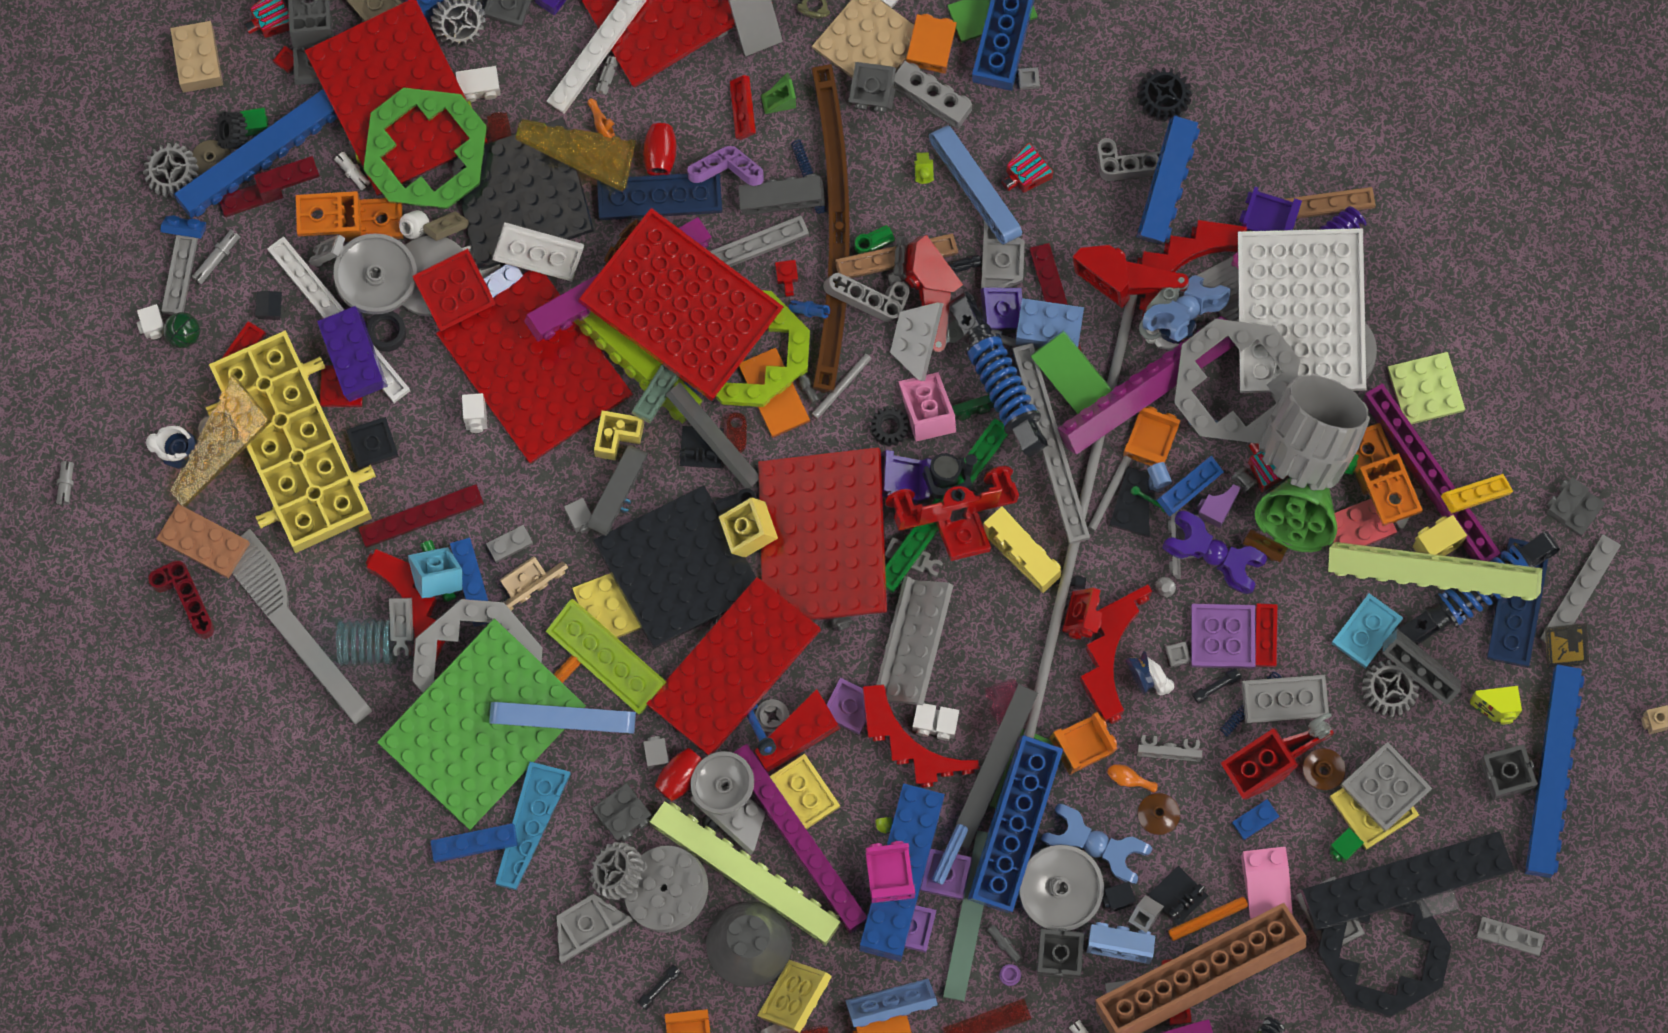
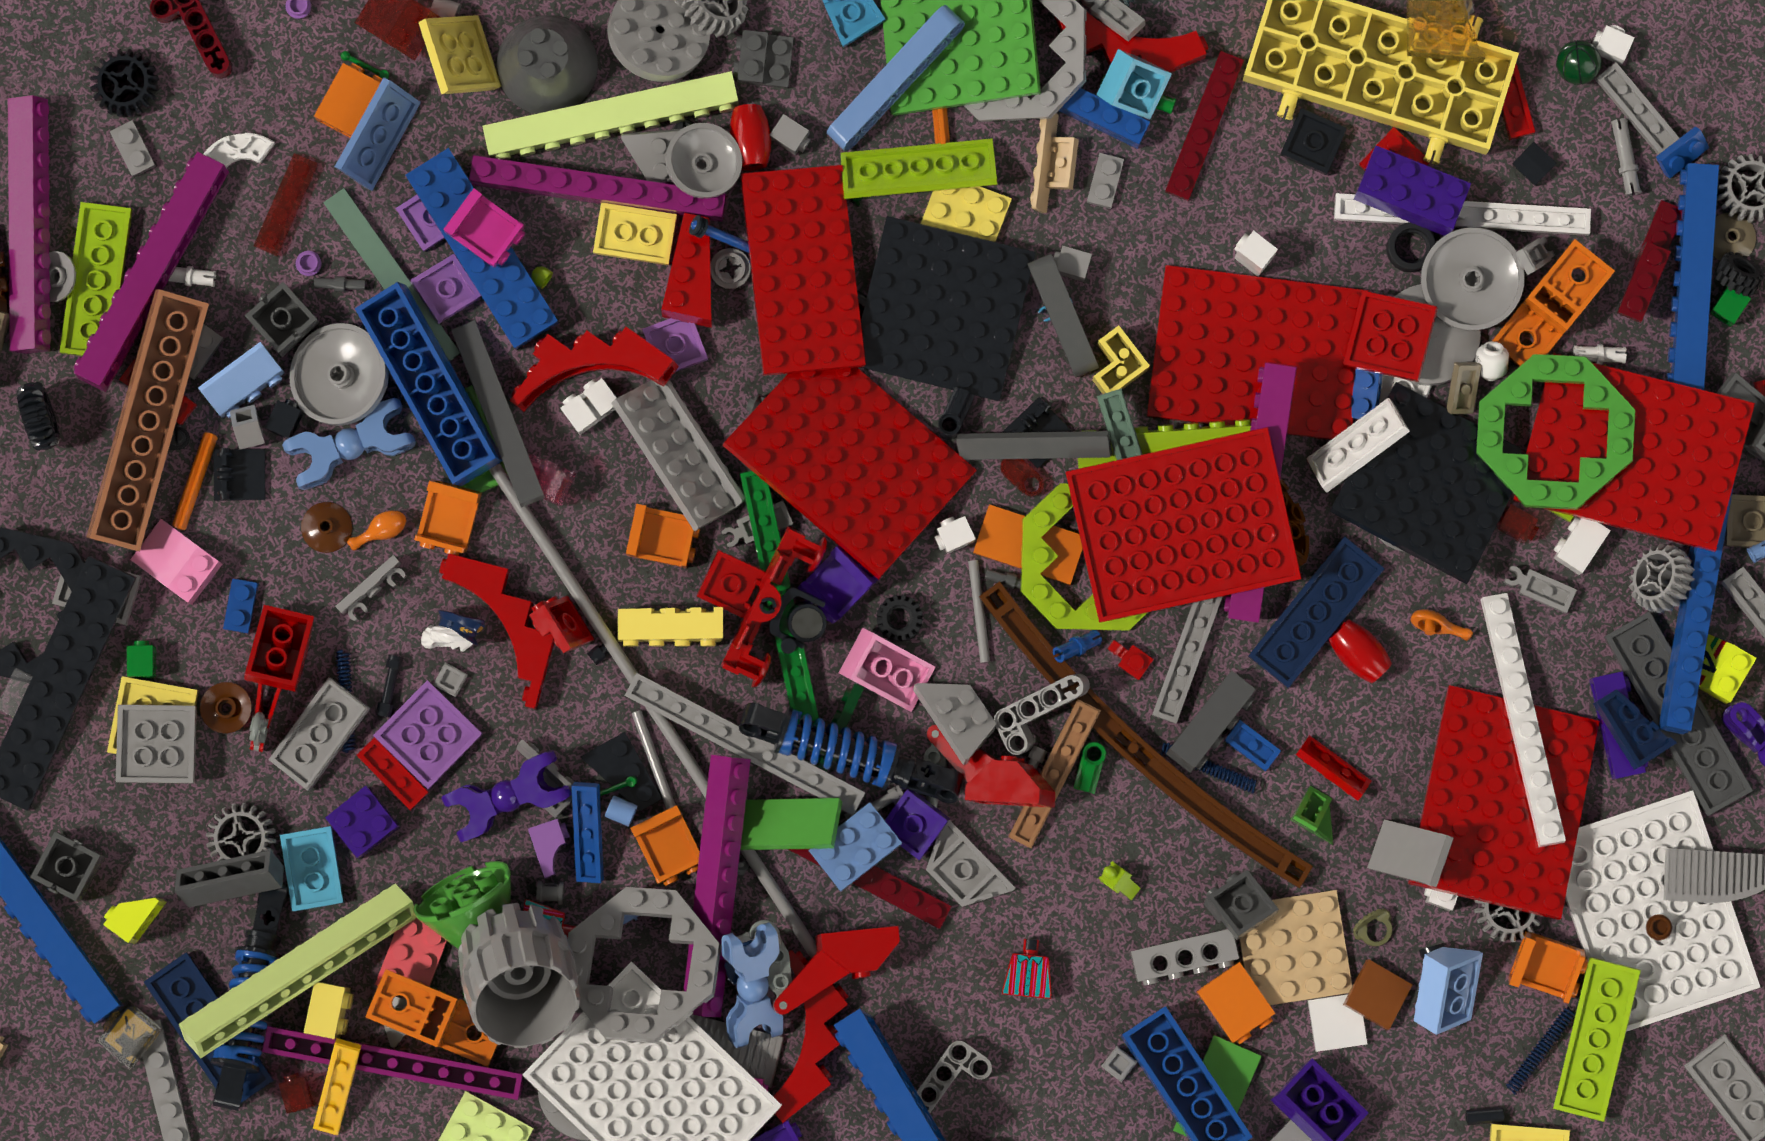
camera: 135 degrees right, 10 degrees up
clear yellow wing [515,119,636,192] -> none
light grey axle [596,56,619,95] -> none
medium lavender beam [688,146,764,186] -> none
light yellow brick [719,497,778,557] -> none
dark grey axle [894,236,908,276] -> none
medium blue beam [929,125,1022,245] -> none
medium blue axle [932,824,968,885] -> none
black axle [947,255,982,273] -> none
light grey plate [1155,577,1176,598] -> none
reddish brown plate [1243,529,1288,563] -> none
none -> clear red brick [279,1073,315,1114]
none -> dark purple brick [325,786,400,859]
none -> orange panel [626,504,701,568]
none -> white brick [934,516,976,554]
none -> blue plate [1224,720,1281,772]
none -> light grey plate [1504,566,1577,614]

